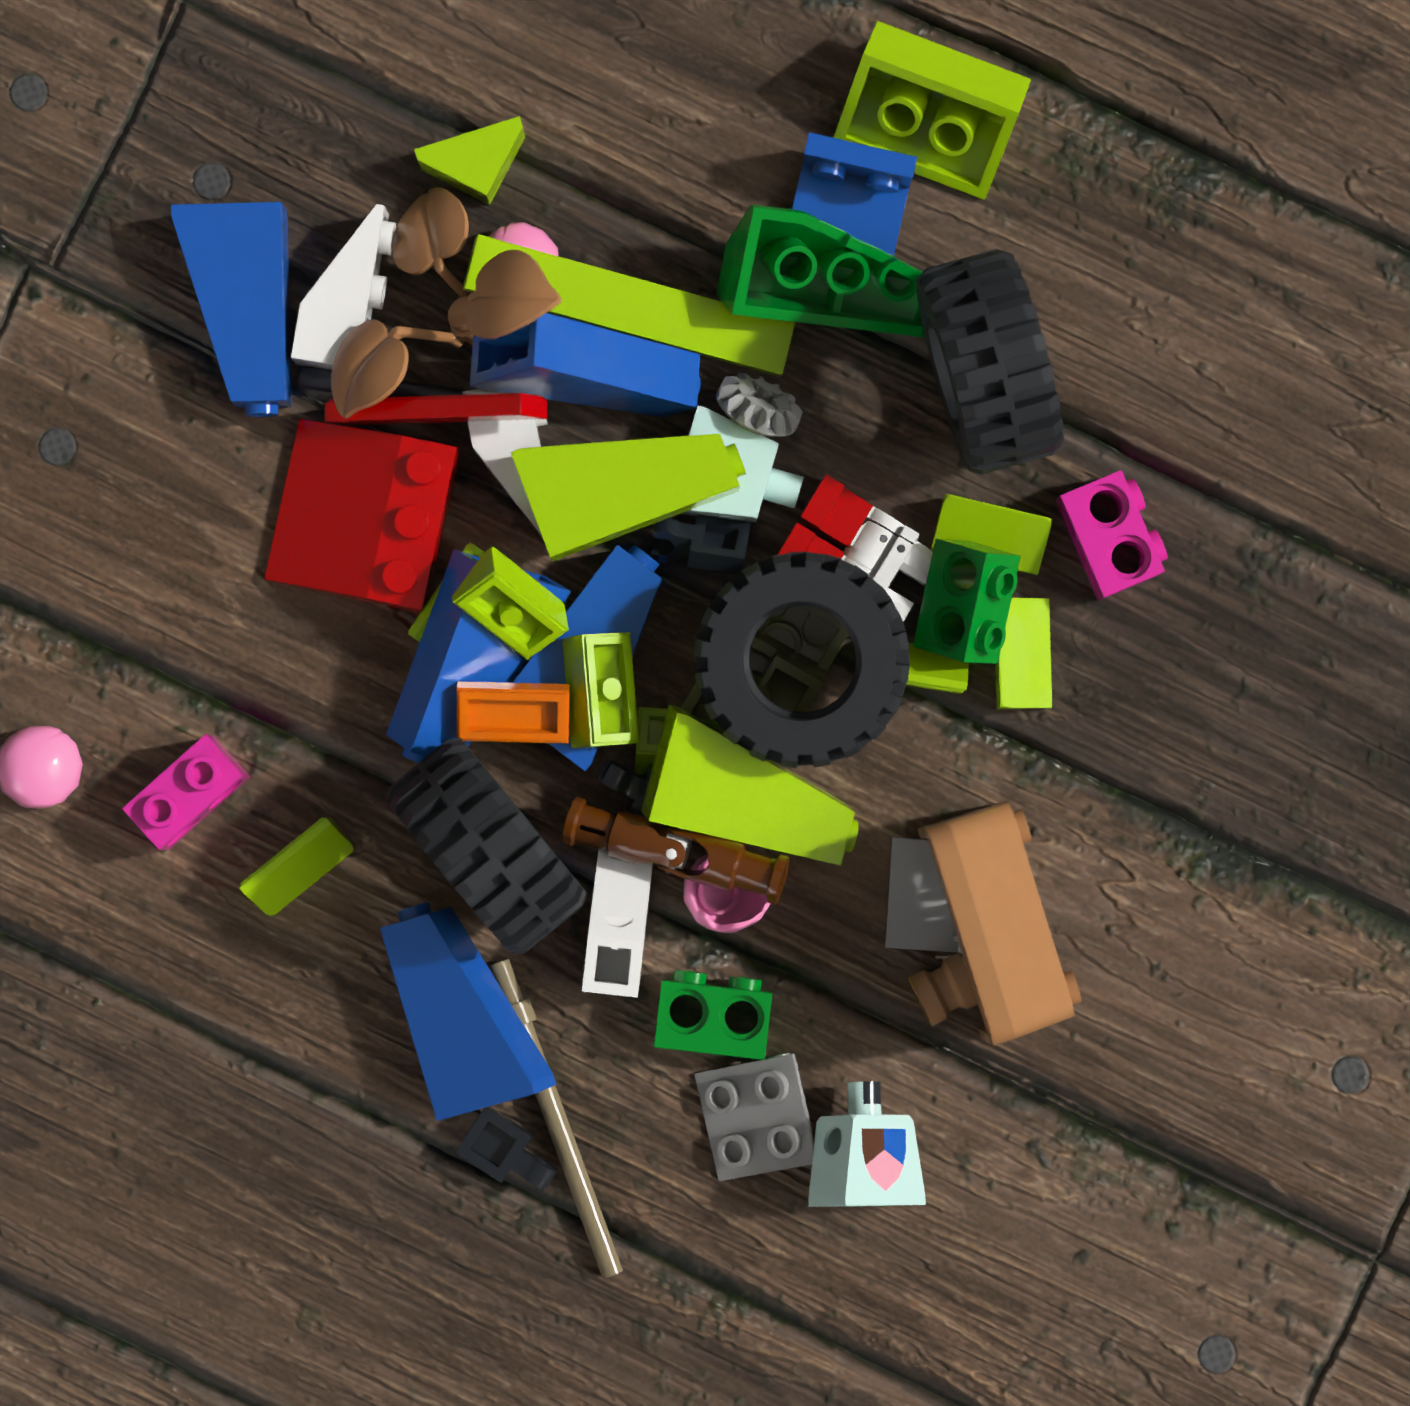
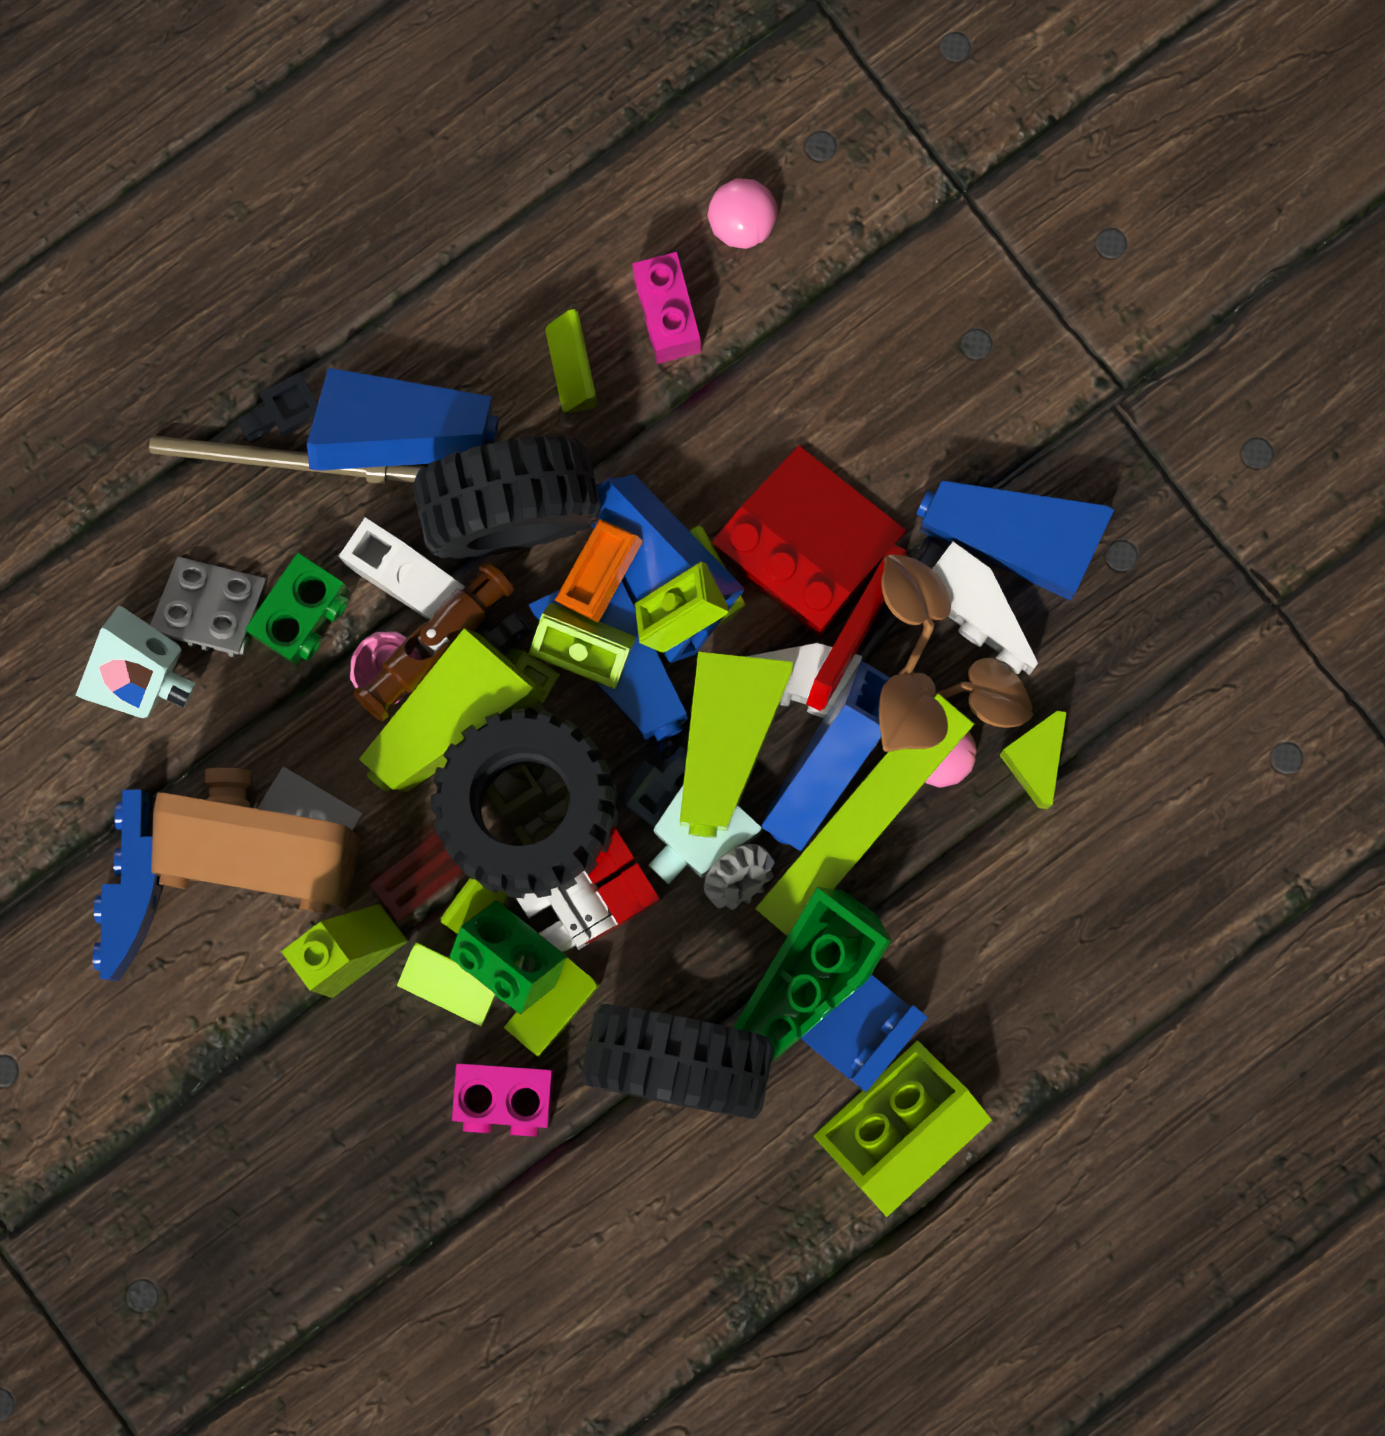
camera: 130 degrees right, 5 degrees down
none -> blue slope [93,790,163,981]
none -> lime slope [281,904,408,998]
none -> clear red tile [370,833,464,922]

